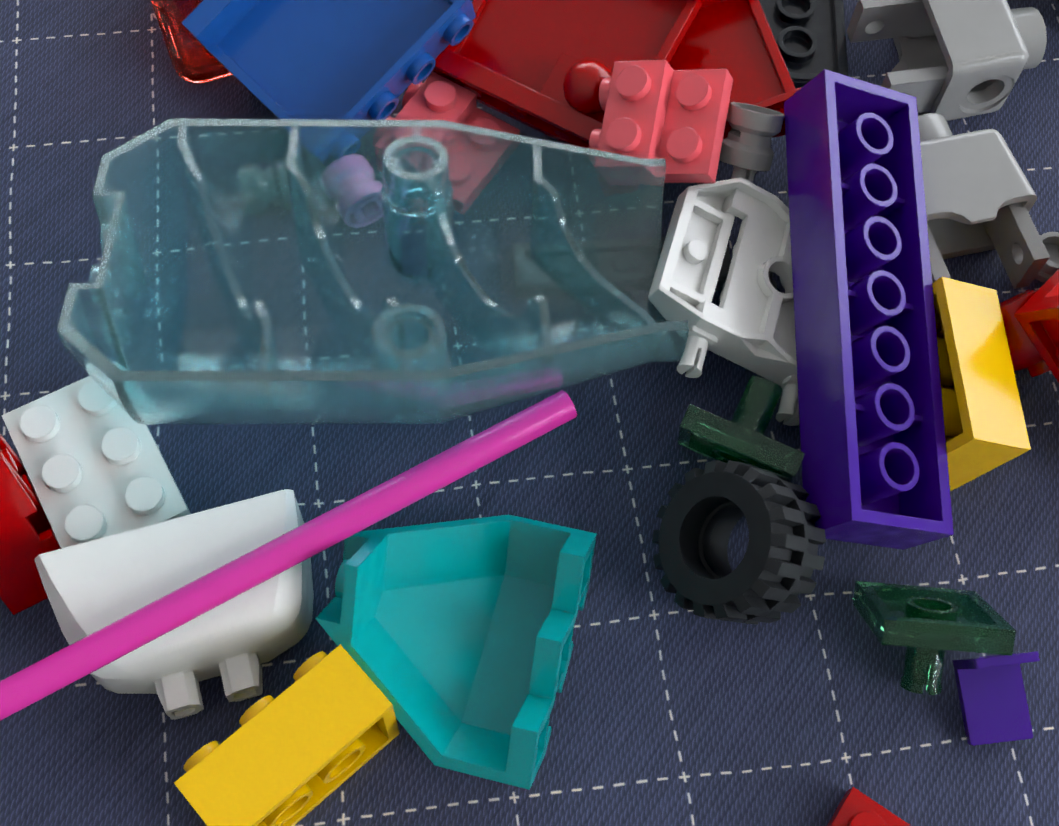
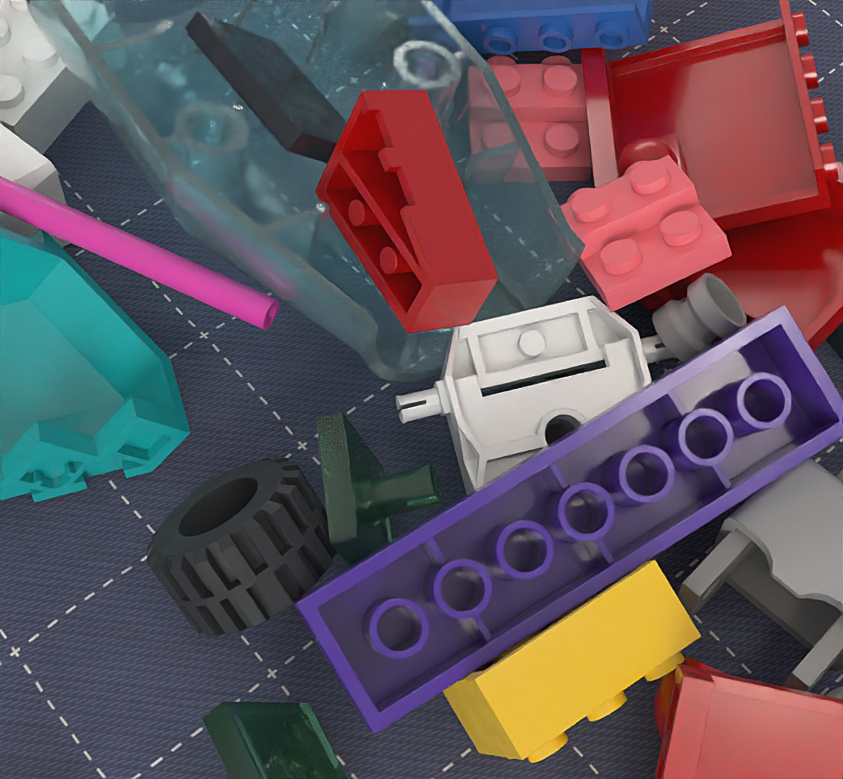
camera: 60 degrees right, 5 degrees down
none -> black tile [185,11,347,163]
none -> red wedge [314,90,499,333]

